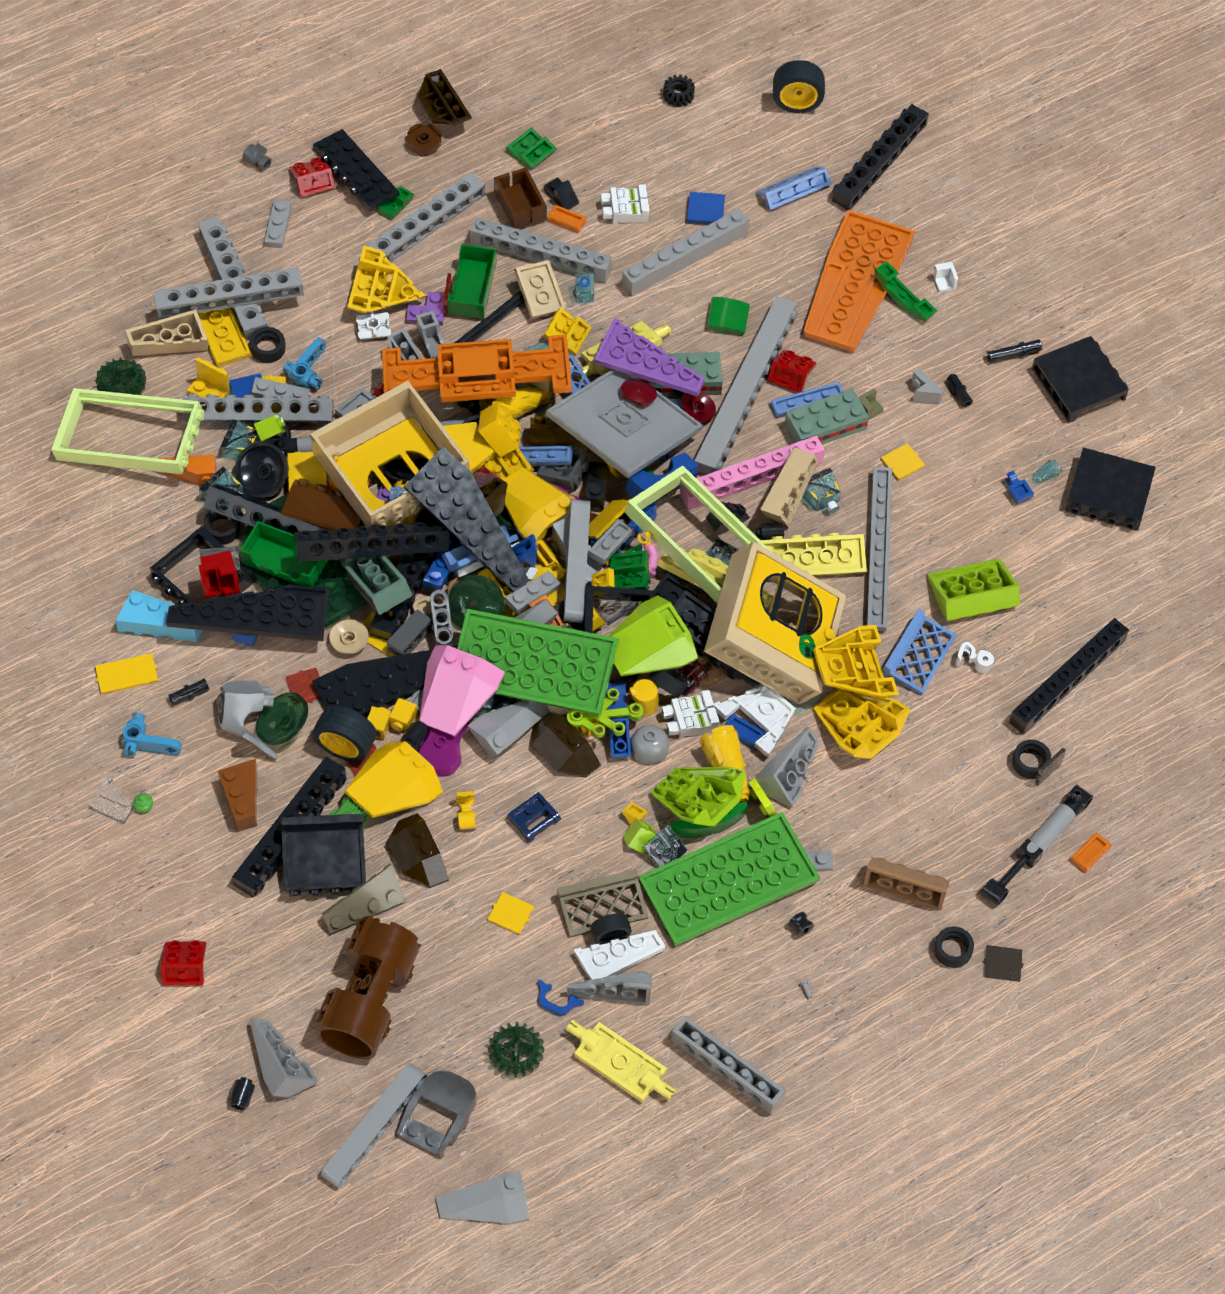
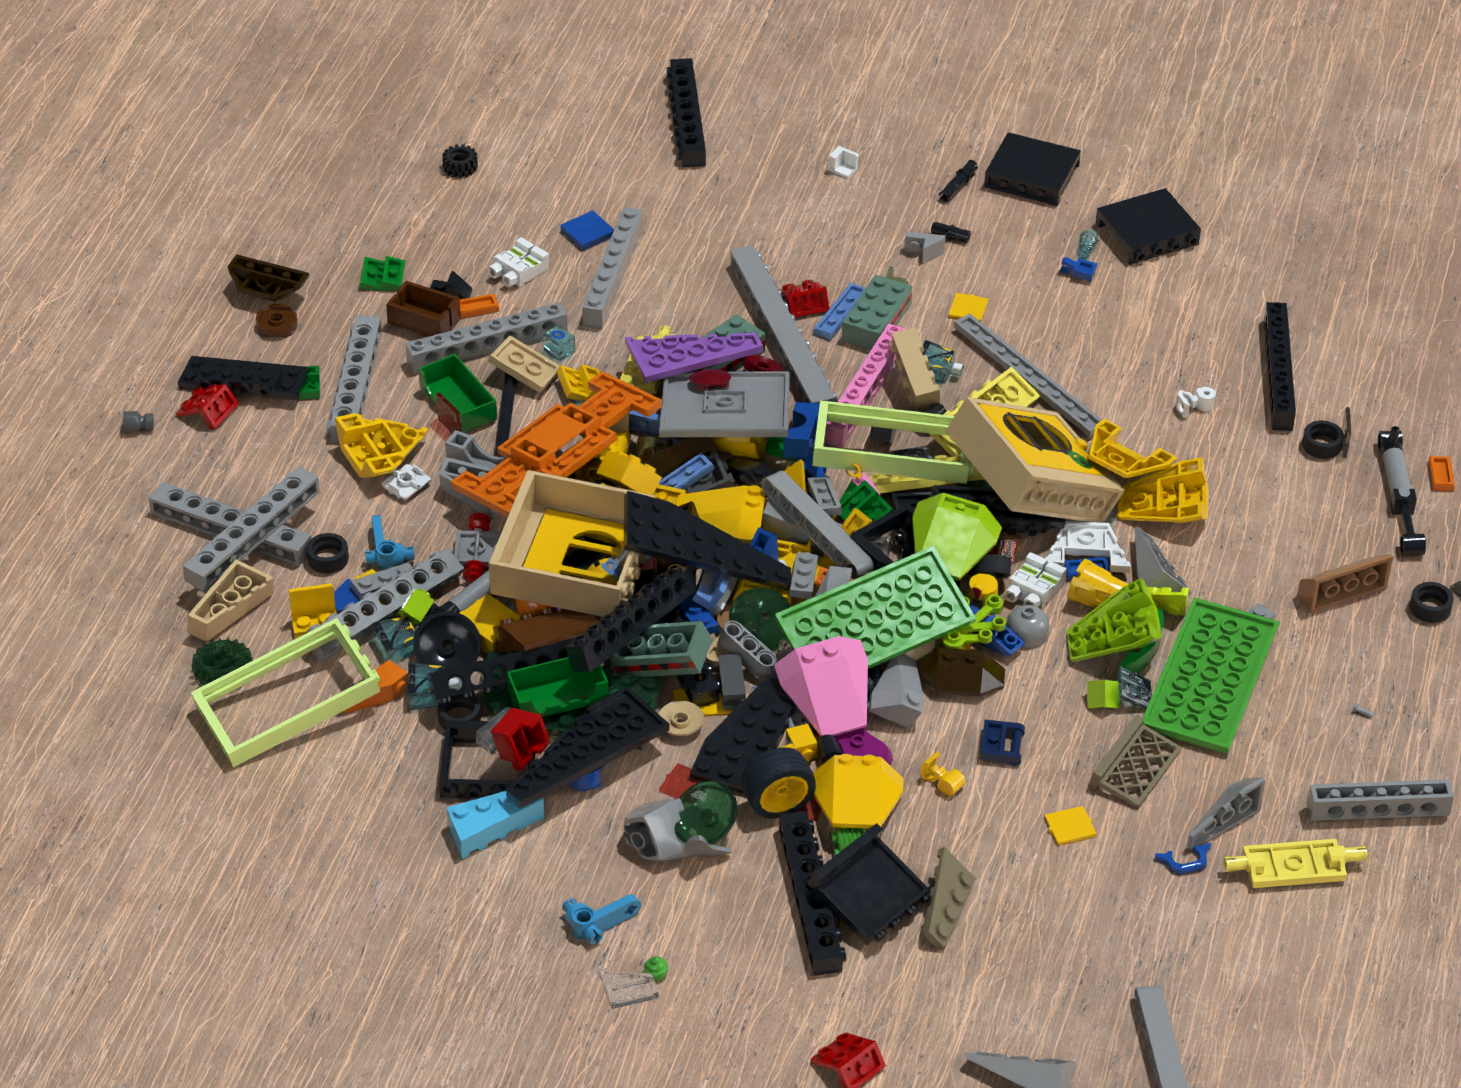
camera: 40 degrees left, 15 degrees down
yellow piece [95,653,159,695] -> none
black pin [168,678,209,706] -> none
yellow tile [198,308,252,367] -> none
dark orange wedge [217,759,258,832] -> none
light grey plate [264,200,292,248] -> none
reddish brown cylinder [312,915,421,1059] -> none
dark brown wedge [388,813,449,888] -> none
flat silver slope [397,1071,477,1159] -> none
medium lavender plate [406,291,446,326] -> none
light grey wedge [436,1171,529,1225] -> none
clear green gear [488,1021,545,1078] -> none
white wing [574,930,666,980] -> none
black tyre [590,913,632,945] -> none
yellow slope [622,802,648,825] -> none
green slope [707,297,750,336] -> none
medium blue fence [757,166,831,210] -> none
black wheel [773,60,825,113] -> none
black wheel [788,912,814,937] -> none
orange wing [804,210,915,352] -> none
green slope [874,261,937,321] -> none
medium blue fence [882,609,957,695] -> none
lime slope [927,558,1020,621] -> none

